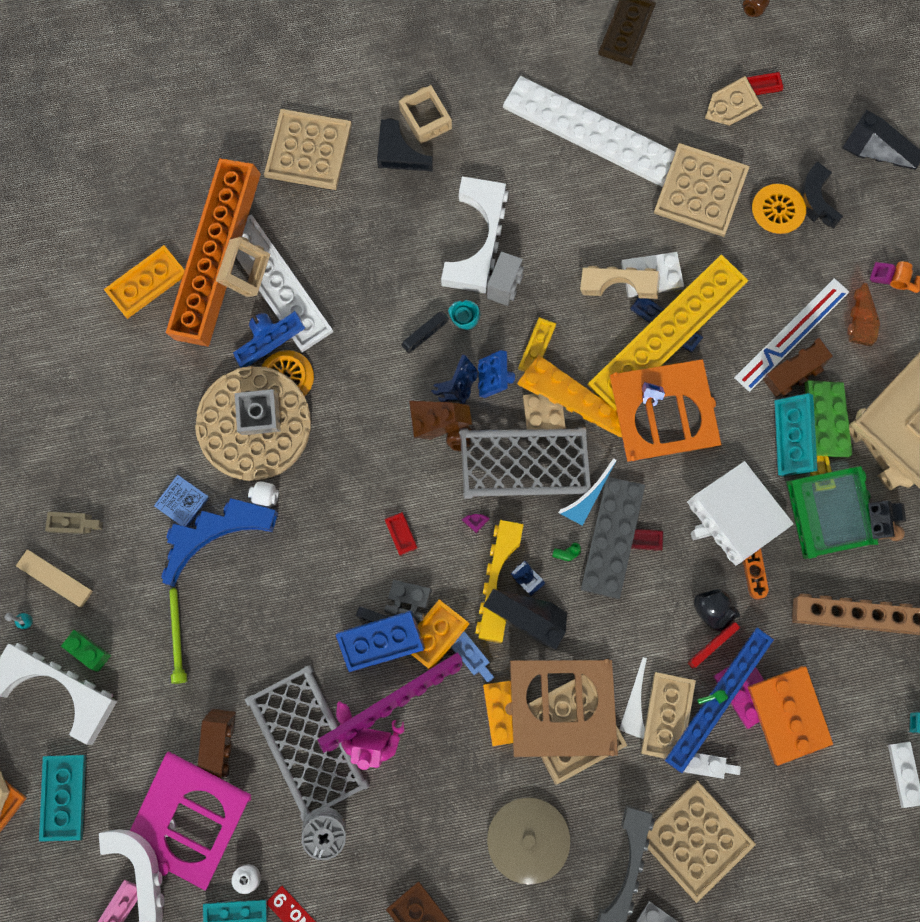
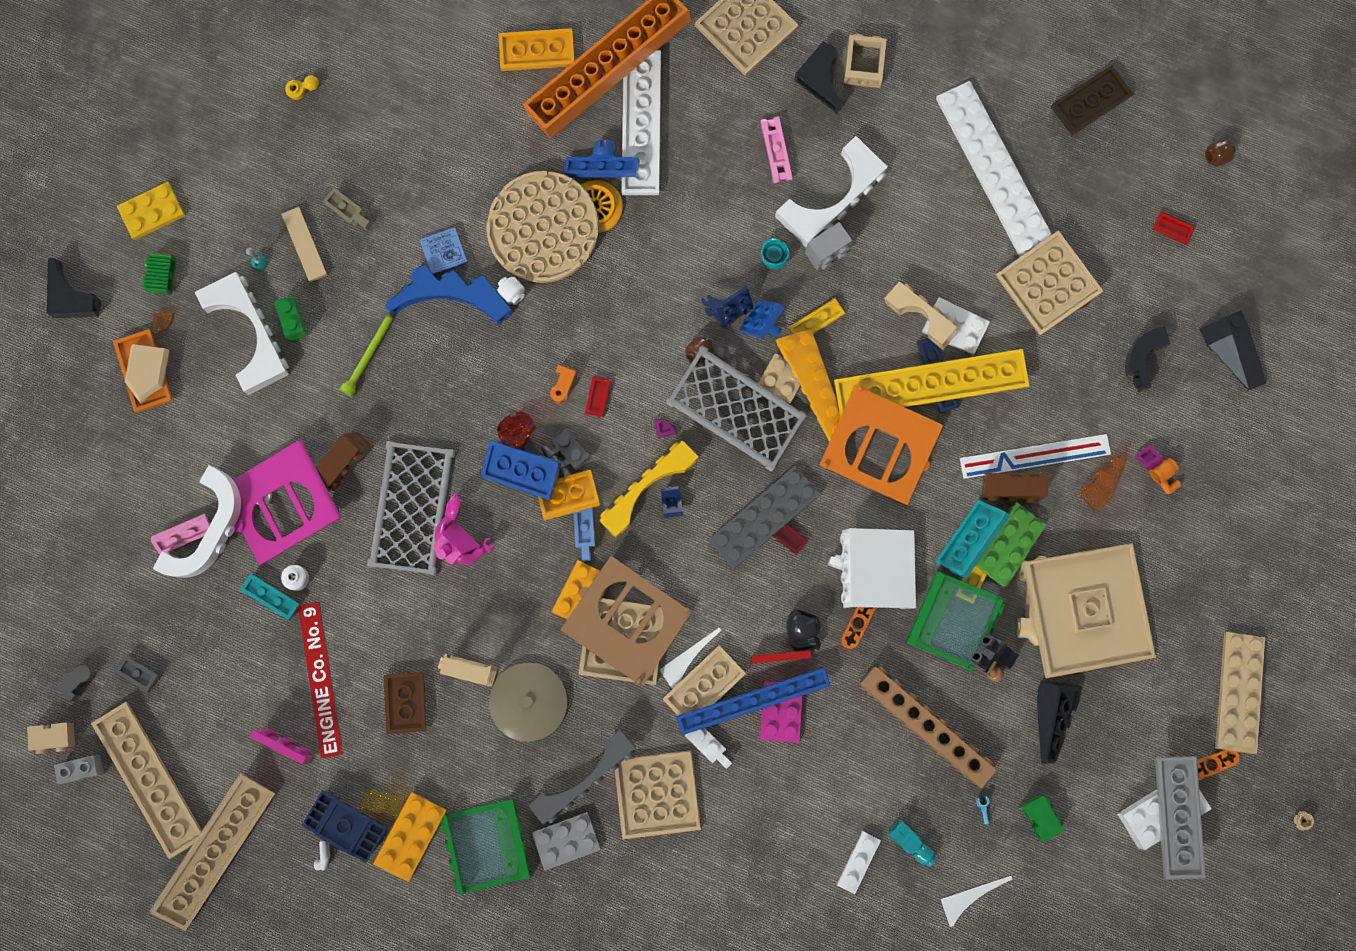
camera: 30 degrees right, 5 degrees up
teal plate [39,755,86,841] -> none
tan window [216,236,270,297] -> none
light grey brick [235,389,281,435] -> none
light grey wheel [301,807,346,860] -> none
magenta plate [317,652,462,753] -> none
black beam [401,311,449,353] -> none
reddish brown wedge [409,401,472,440] -> none
black wedge [483,589,567,650] -> none
green arm [552,543,581,561] -> none
dark azure sticker [558,458,616,526] -> none
tile [642,382,665,406] -> none
green hand [697,689,728,704] -> none
tan tile [705,76,763,126] -> none
orange plate [748,666,833,766] -> none
light orange piece [752,184,806,234] -> none
none -> tan window [438,654,498,686]
none -> clear red plate [497,412,536,447]
none -> orange leg [550,365,577,404]
none -> bright pink plate [760,116,792,183]

